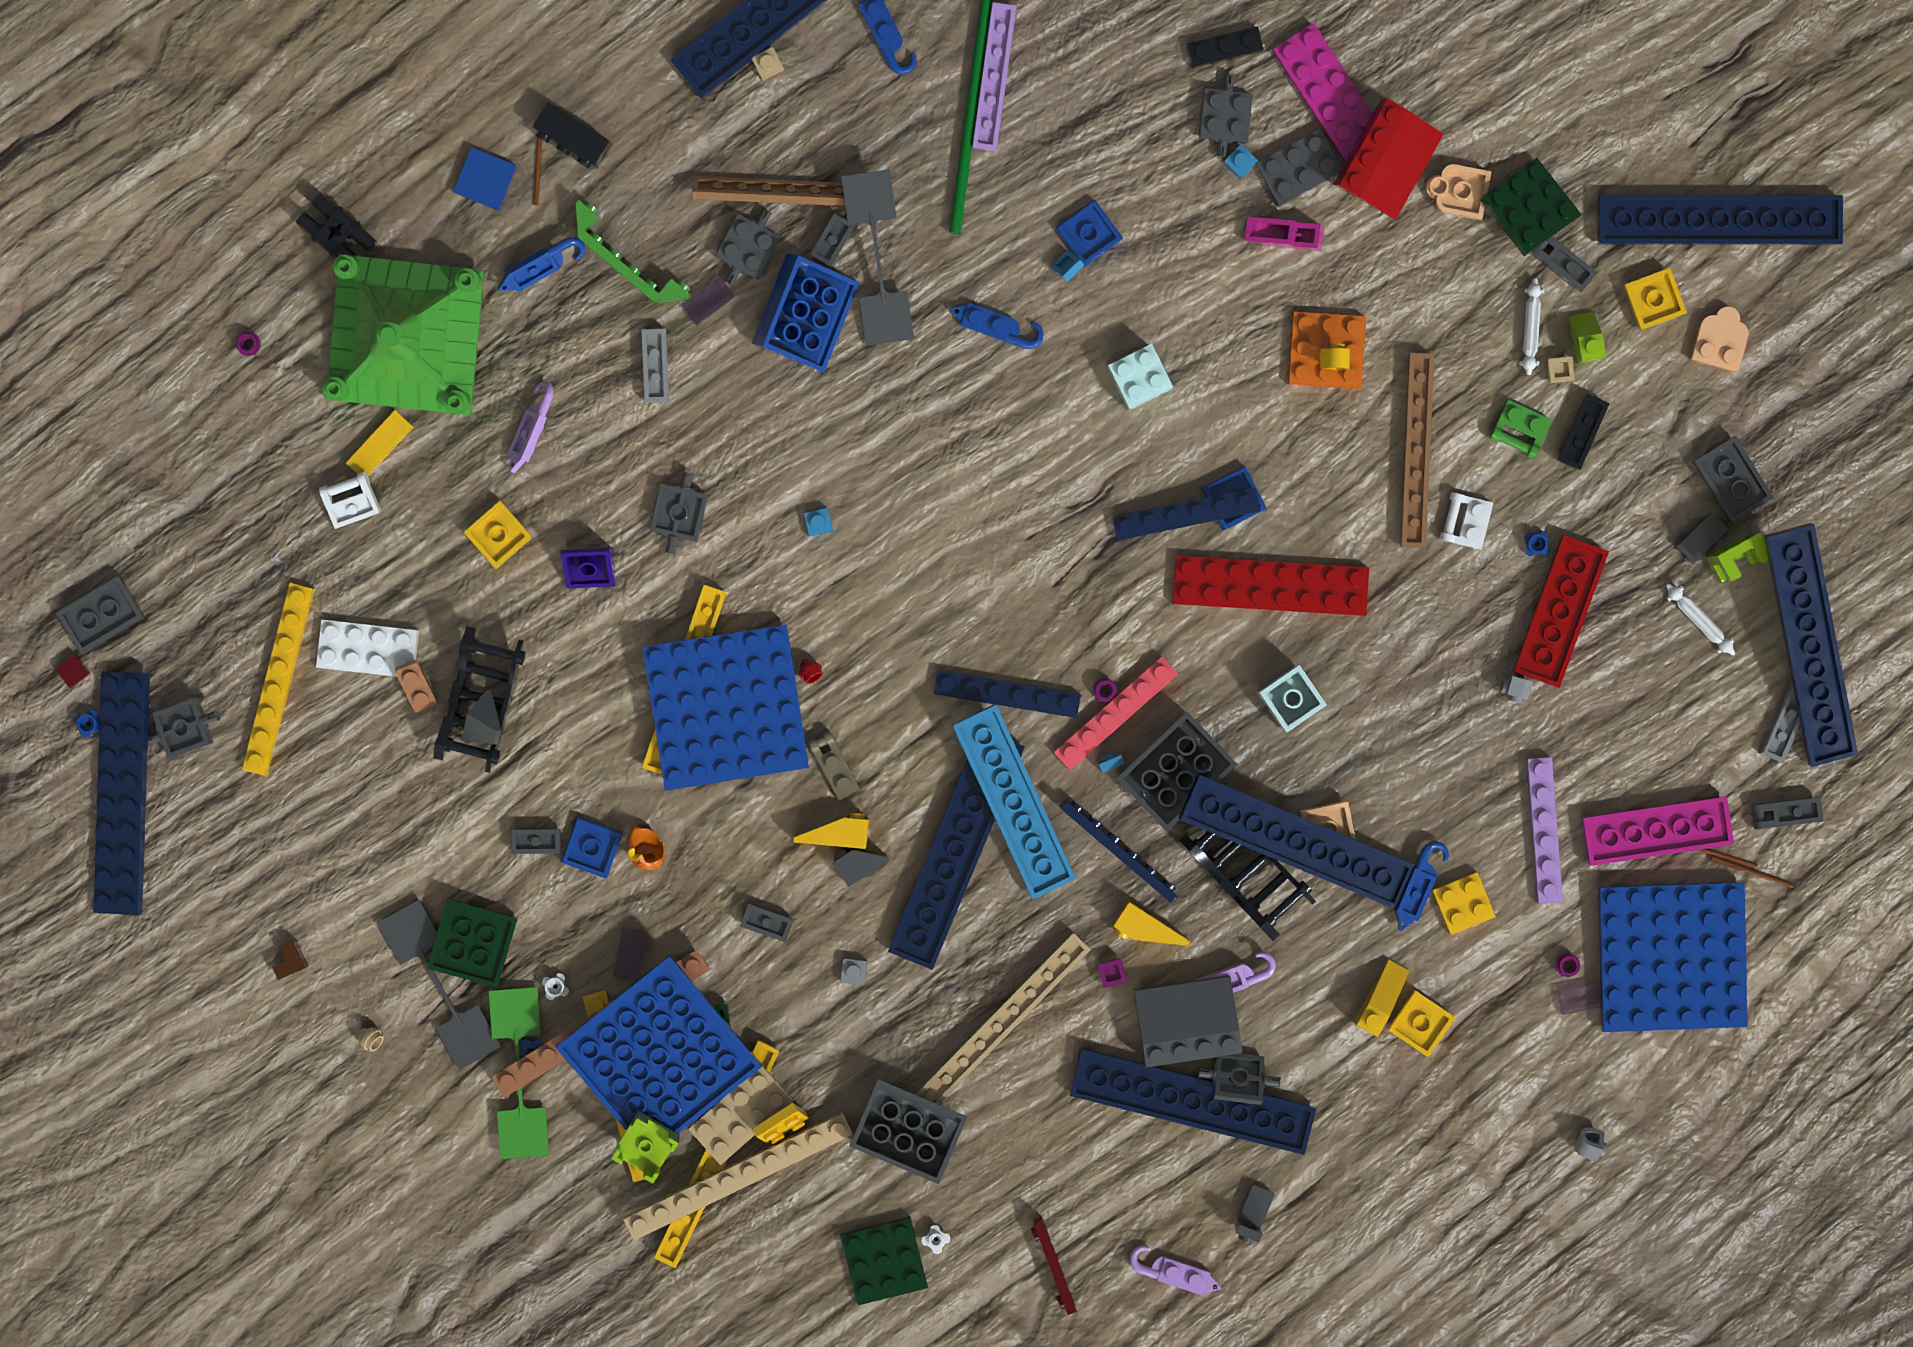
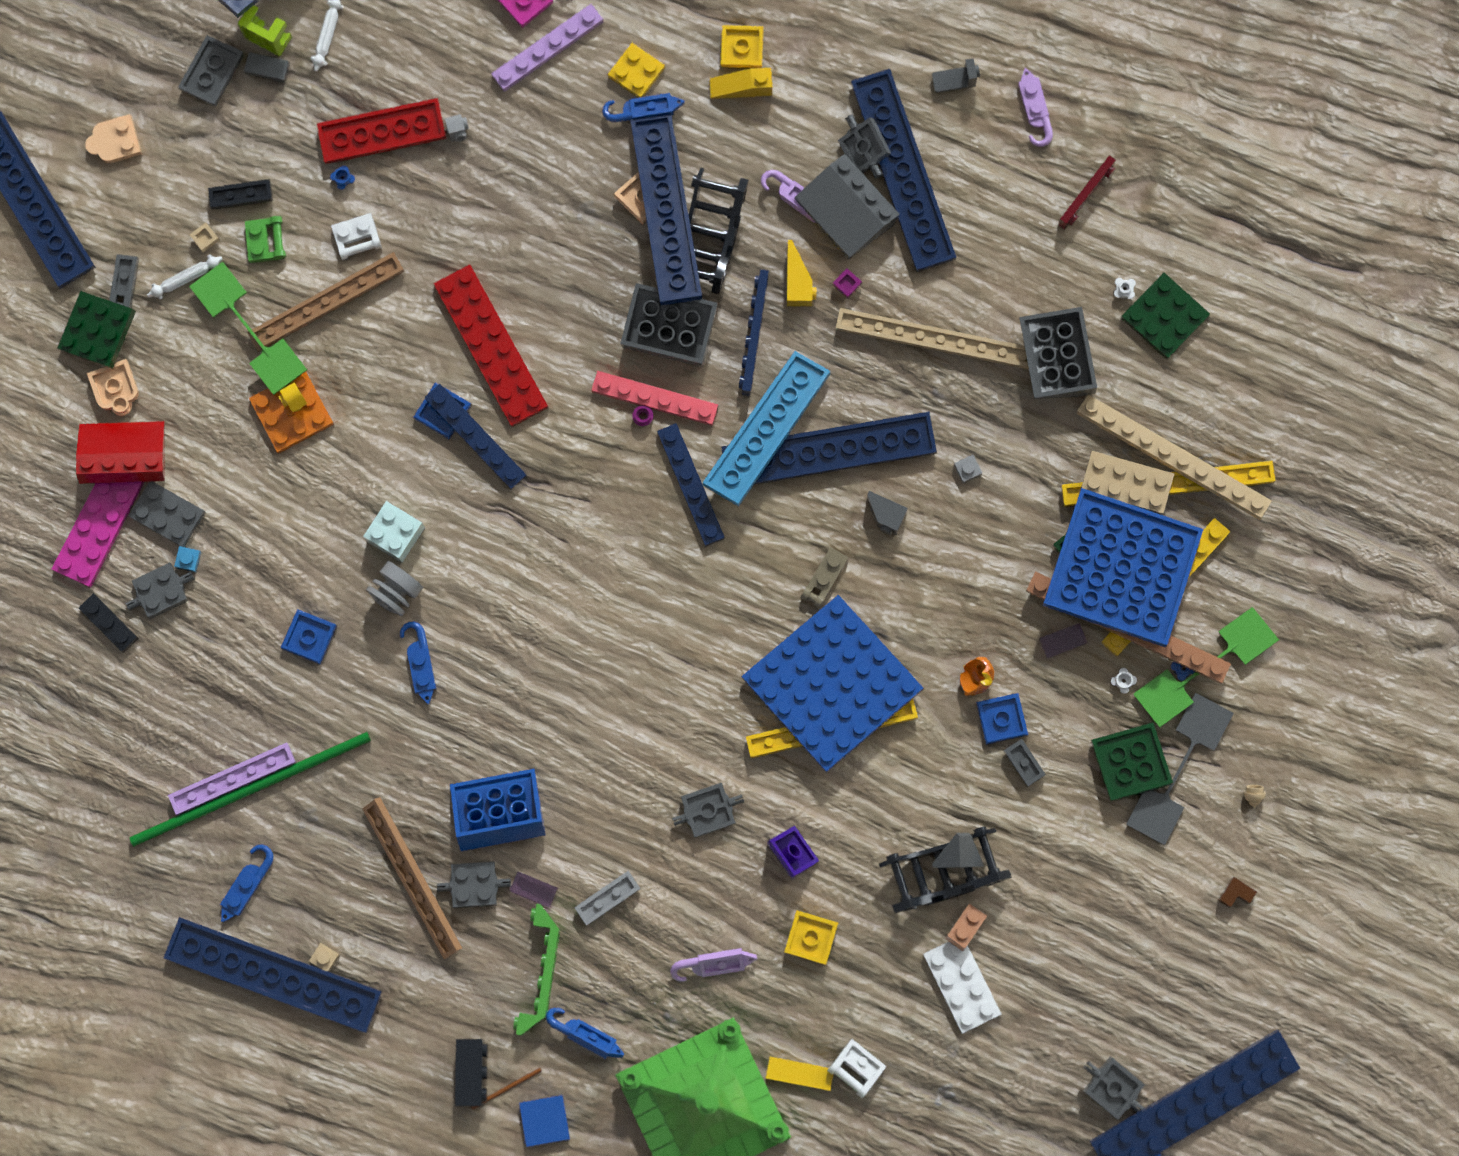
camera: 115 degrees left, 10 degrees down
yellow plate [242,583,315,776] -> none
lime panel [611,1110,680,1184] -> none
dark grey plate [740,903,794,943] -> none
yellow plate [752,1103,809,1144] -> none
yellow slope [793,813,869,849] -> none
red plate [799,659,823,684] -> none
dark azure plate [804,508,833,537] -> none
dark grey plate [810,213,856,268] -> none
dark grey hinge [841,169,914,346] -> none
dark azure plate [1050,249,1084,282] -> none
dark azure plate [1098,752,1125,773] -> none
dark pink slope [1245,217,1325,252] -> none
light aqua brick [1257,665,1327,733] -> none
lime slope [1568,312,1606,364] -> none
yellow plate [1623,268,1687,331] -> none
none -> bright green hinge [189,262,307,395]
none -> light grey wheel [366,561,424,617]

